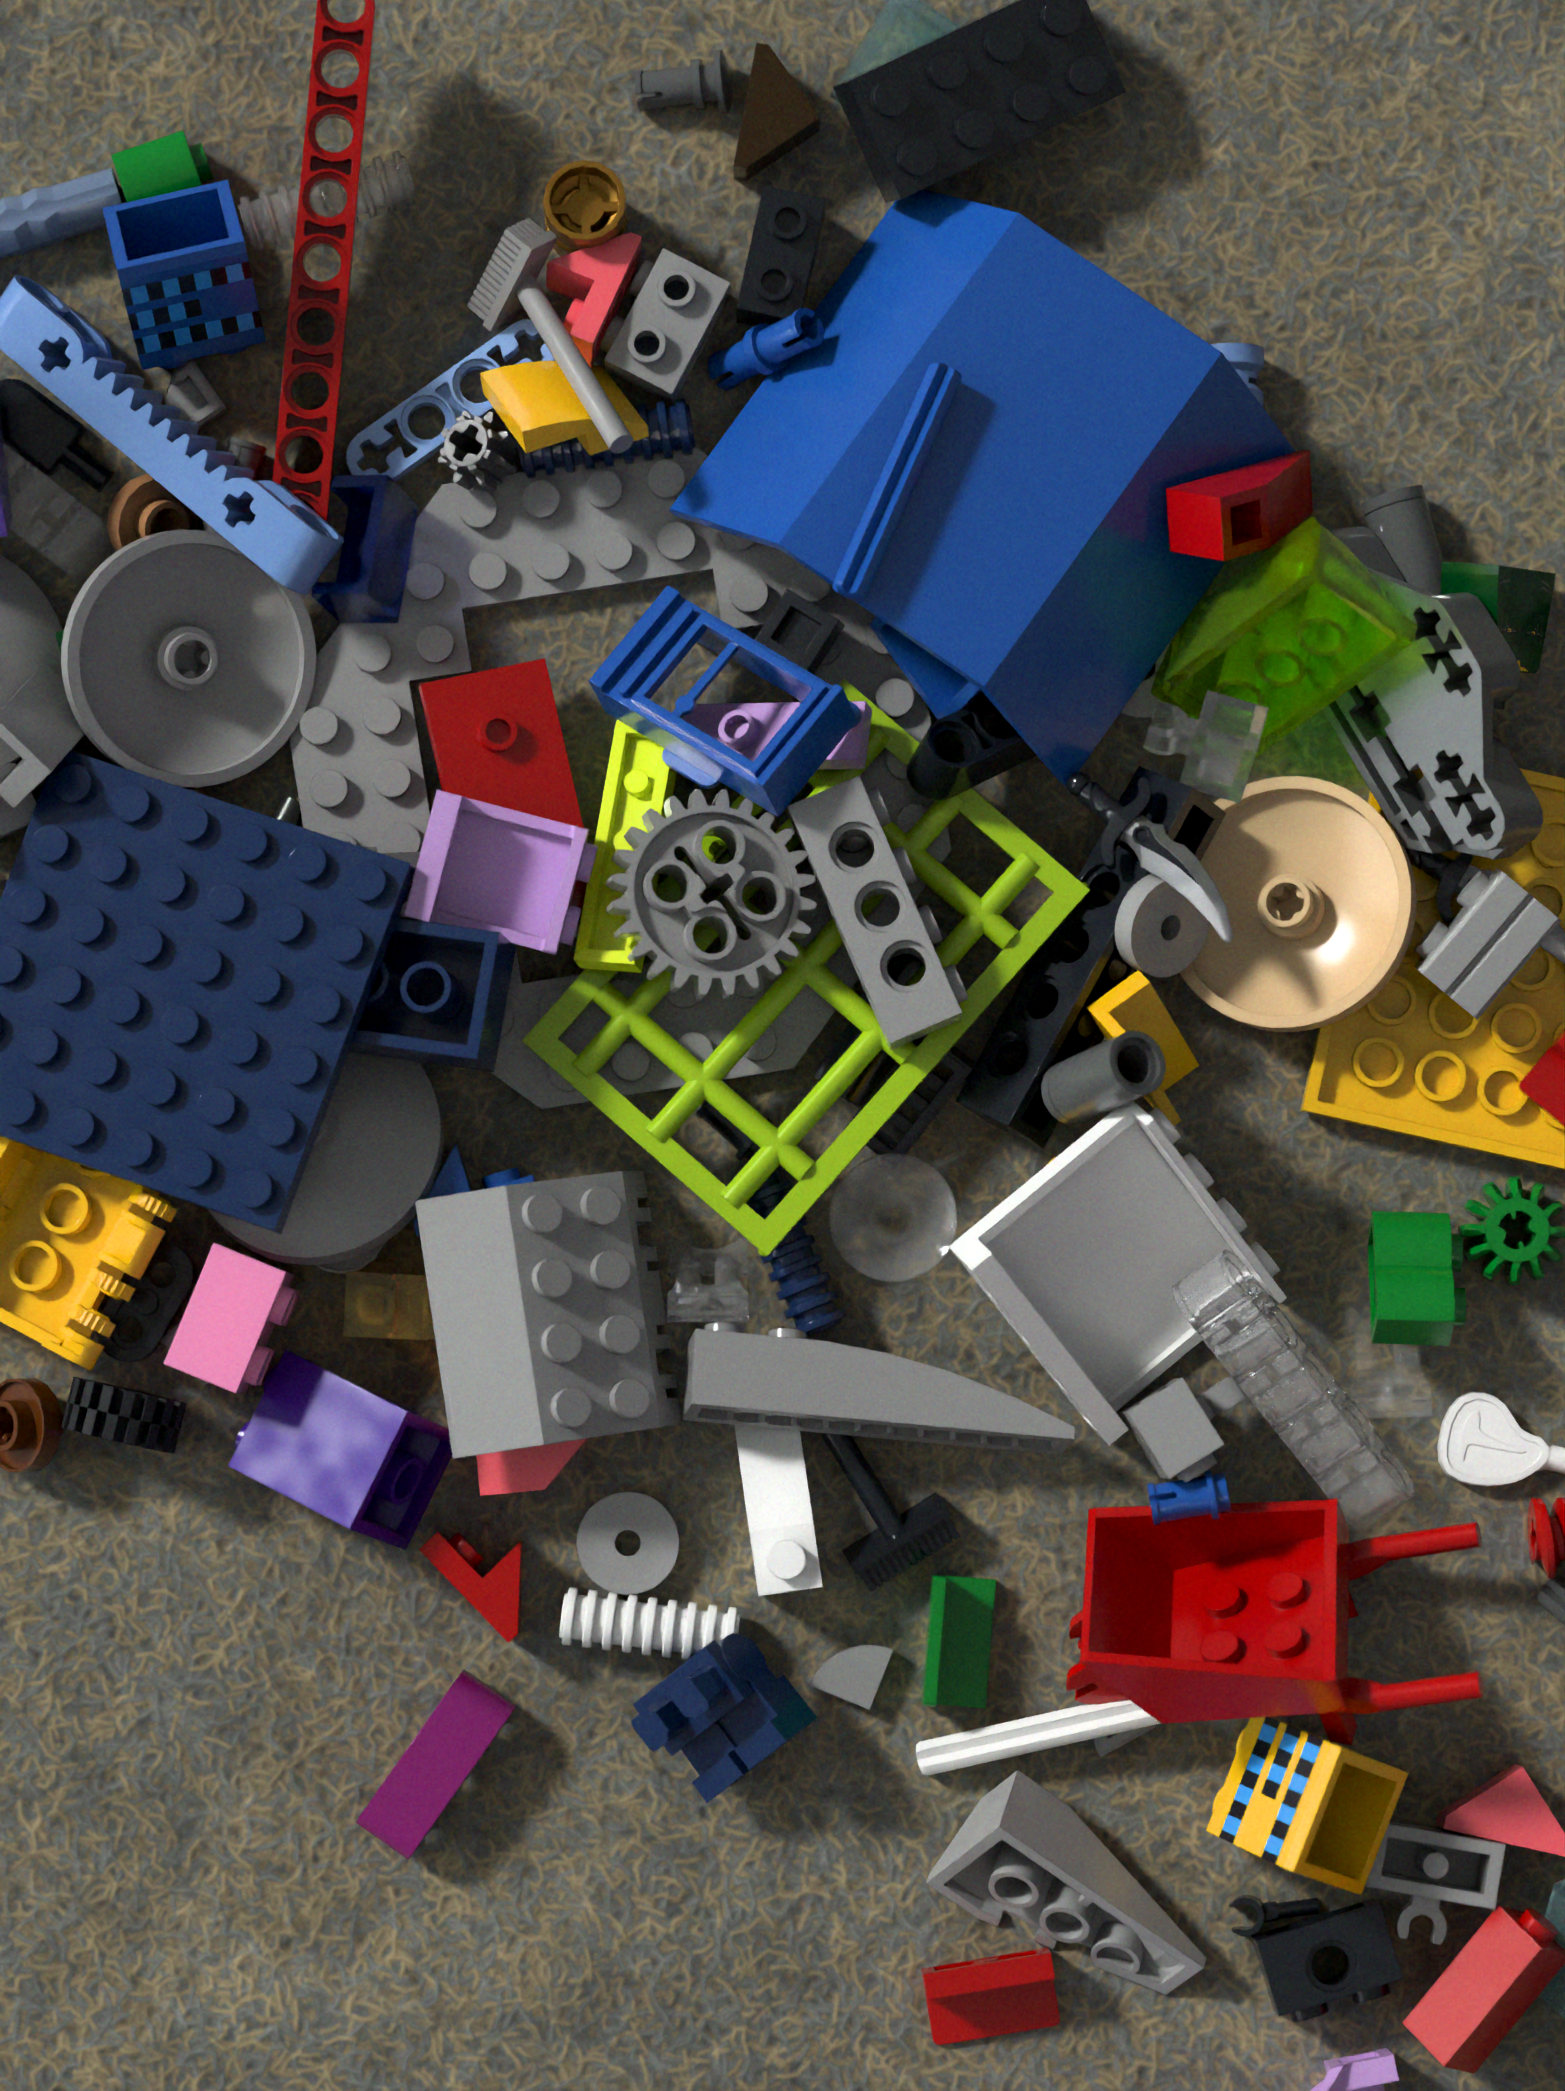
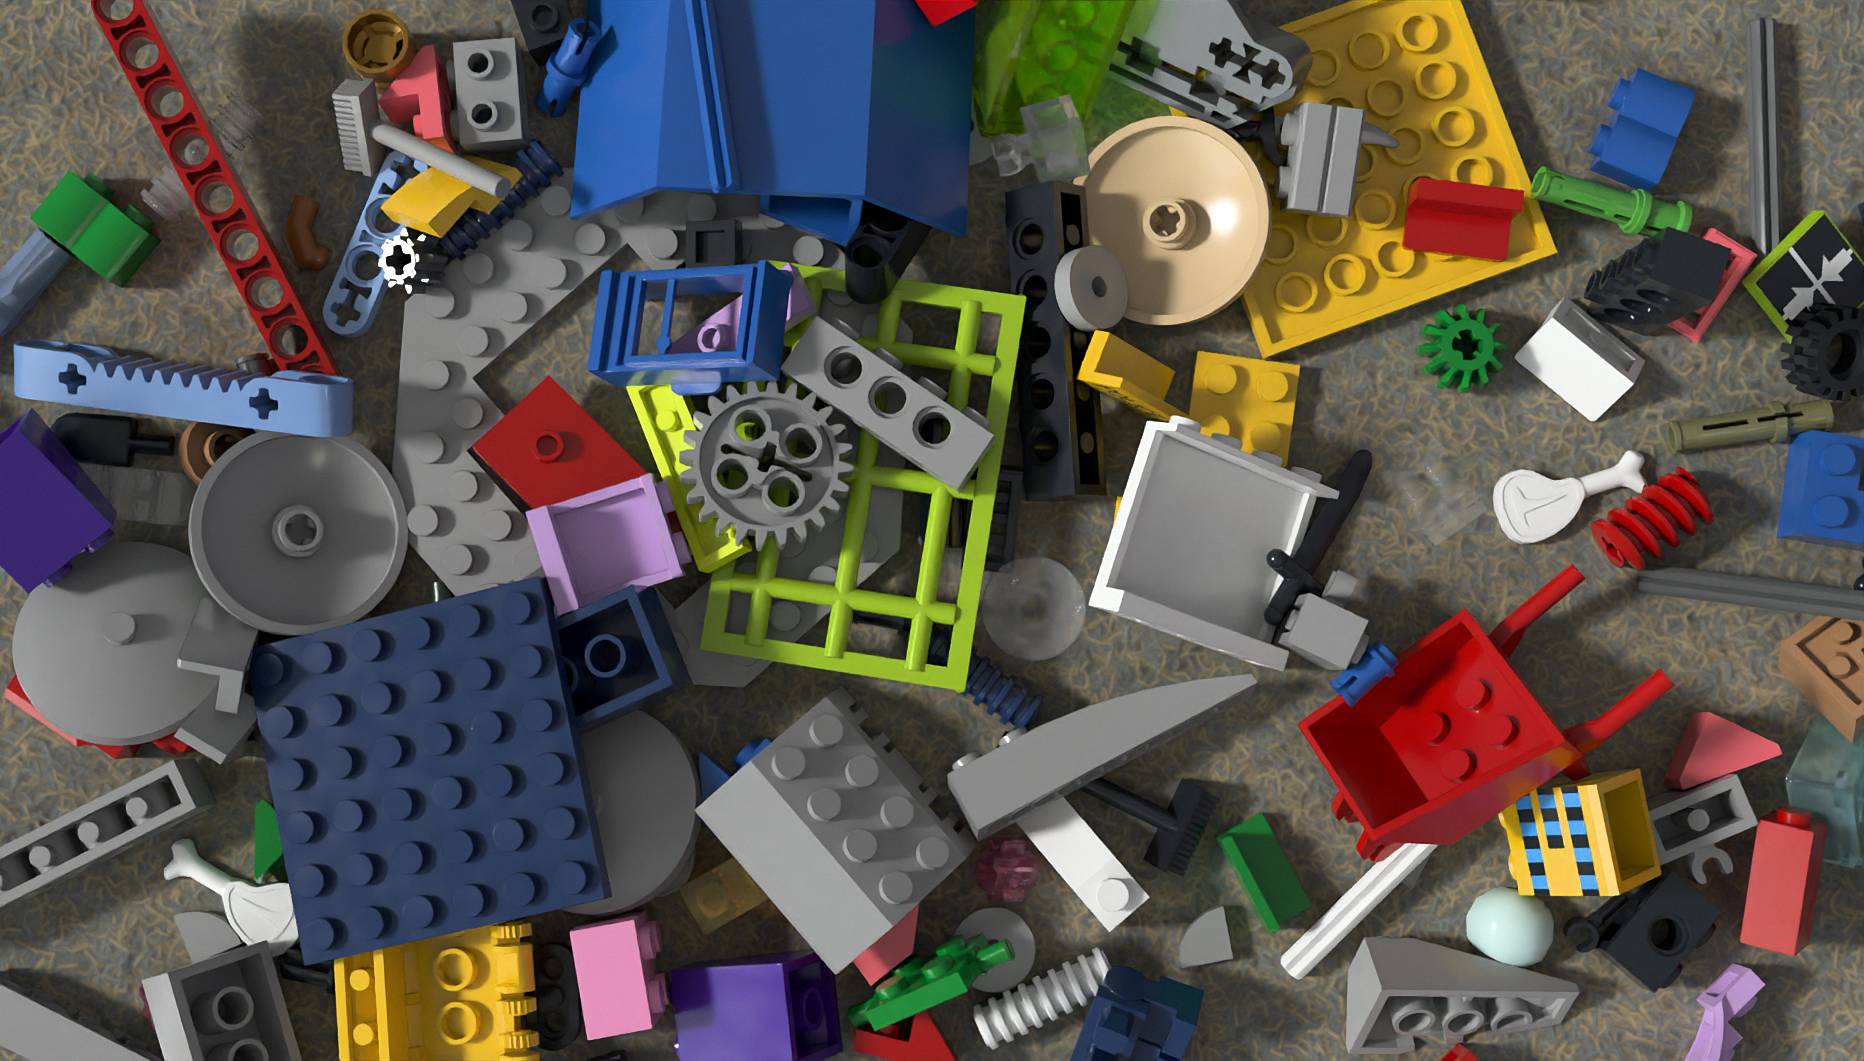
camera: 25 degrees left, 0 degrees up
blue slope [102,180,266,370] -> none
light grey tile [164,359,228,431] -> none
clear blue panel [311,475,419,623] -> none
clear piece [667,1236,748,1322] -> none
dark grey pin [1041,1031,1165,1125] -> none
piece [1067,772,1233,943] -> none
clear beam [1172,1249,1416,1531] -> none
green brick [1367,1211,1466,1346] -> none
none -> dark orange arm [282,195,329,271]
none -> green plate [848,932,1015,1031]
none -> clear pink gear [974,838,1040,903]
none -> yellow plate [1188,351,1300,468]
none -> black sword [1264,449,1372,626]
none -> light aqua hair [1466,887,1554,969]

